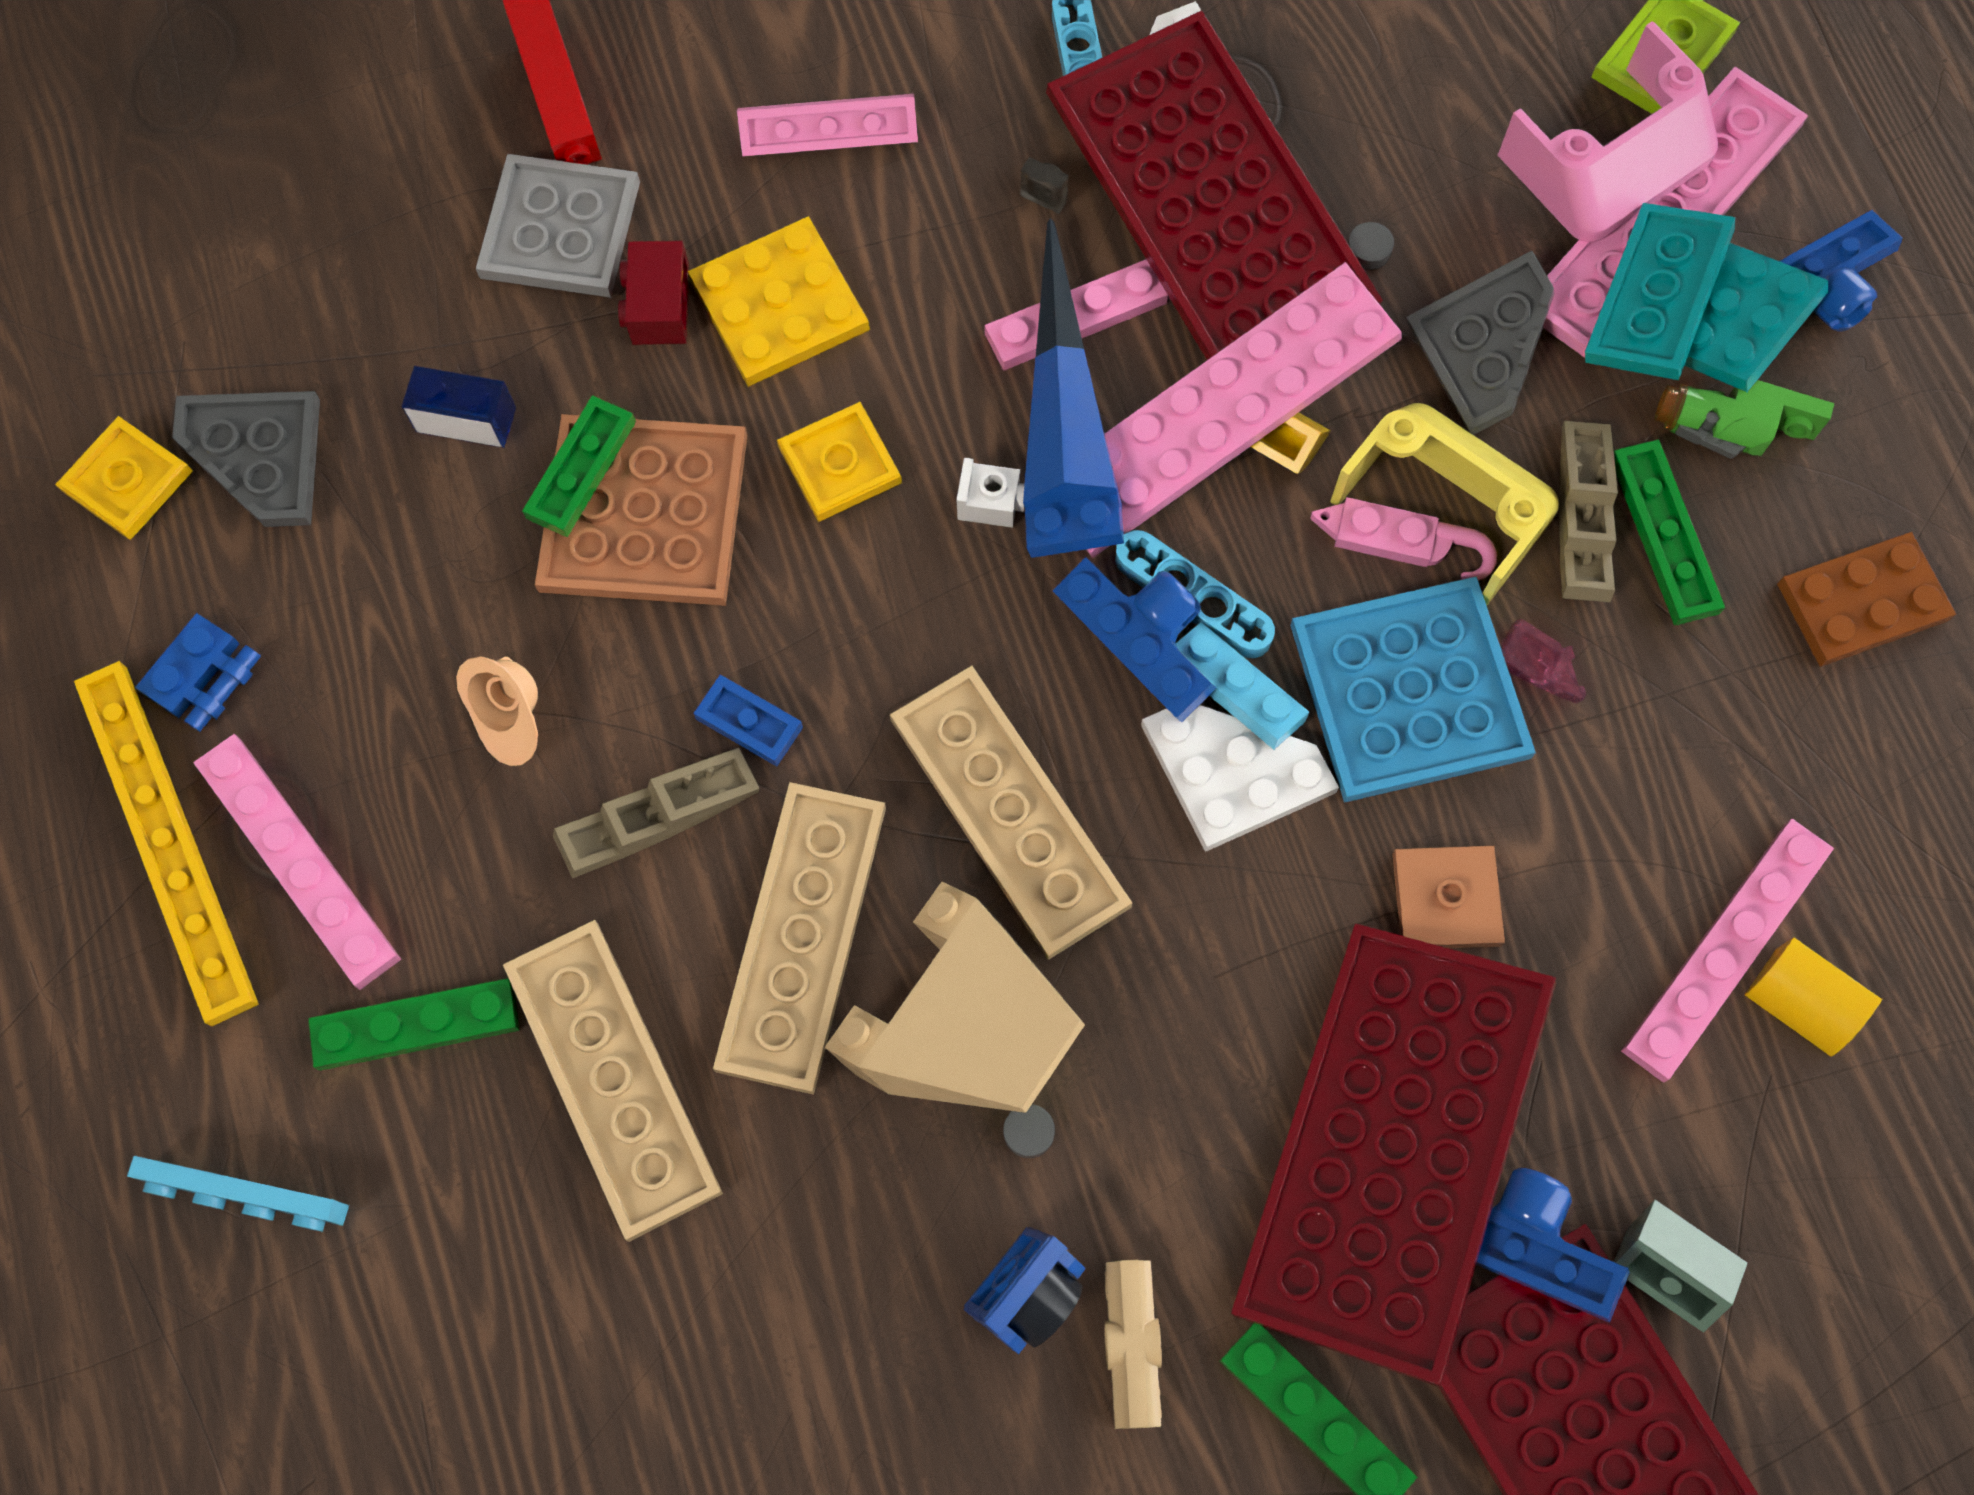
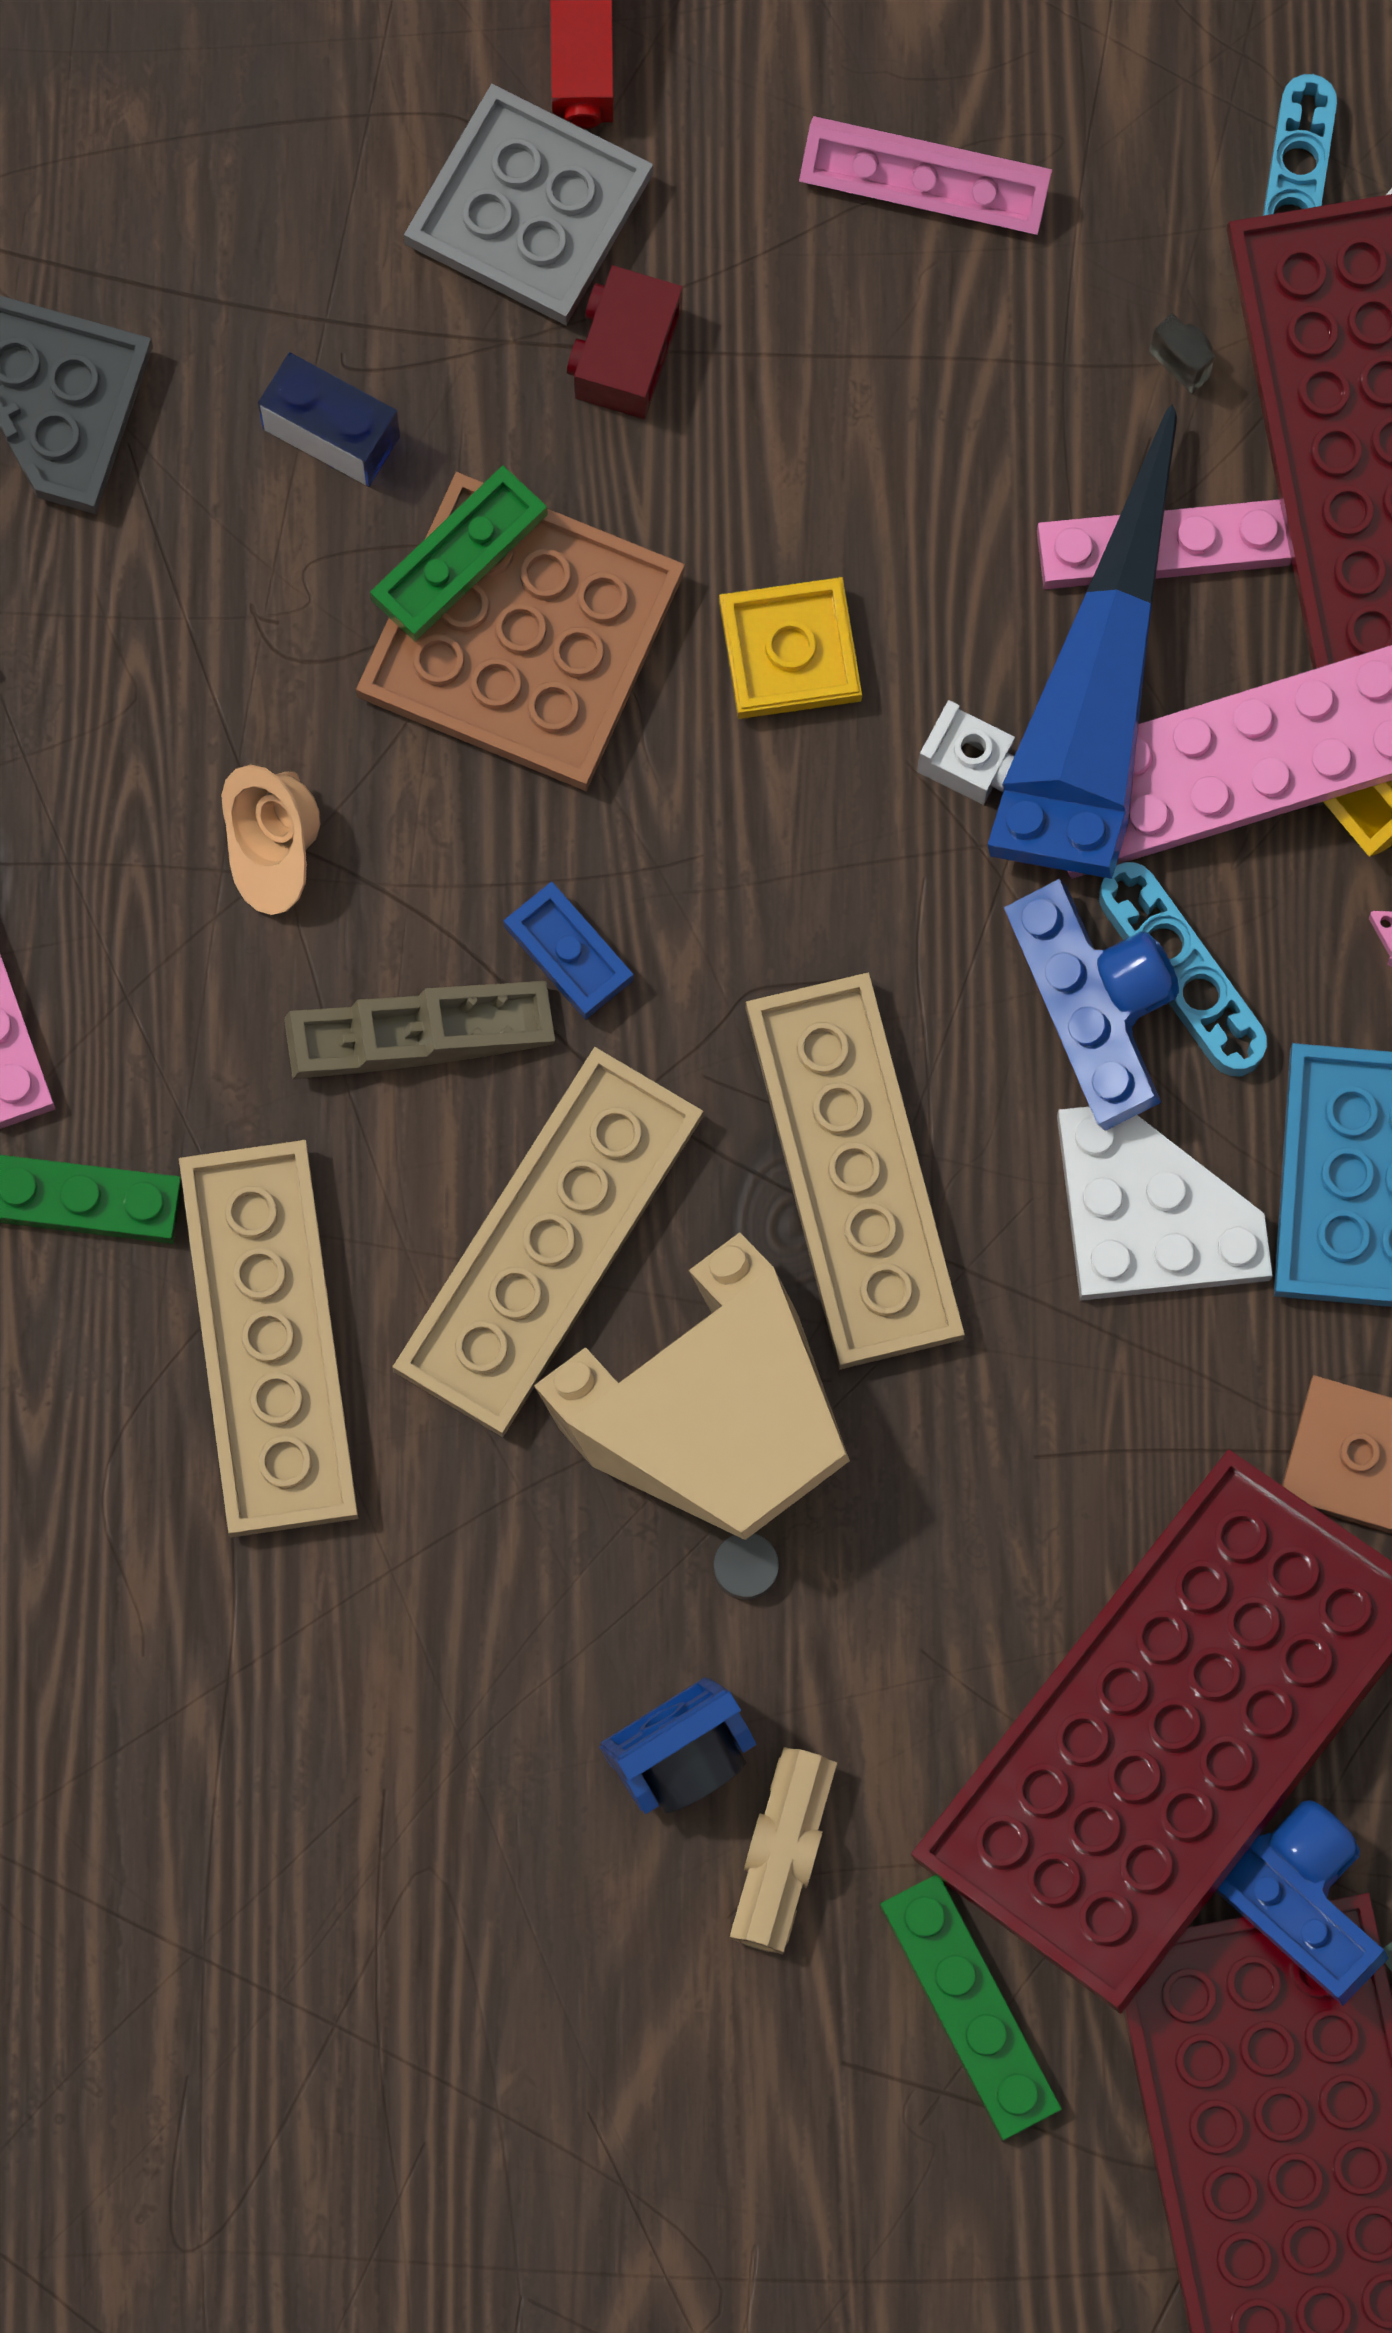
camera: 15 degrees right, 5 degrees up
yellow plate [687,216,870,387] -> none
medium azure plate [1176,622,1309,750] -> none

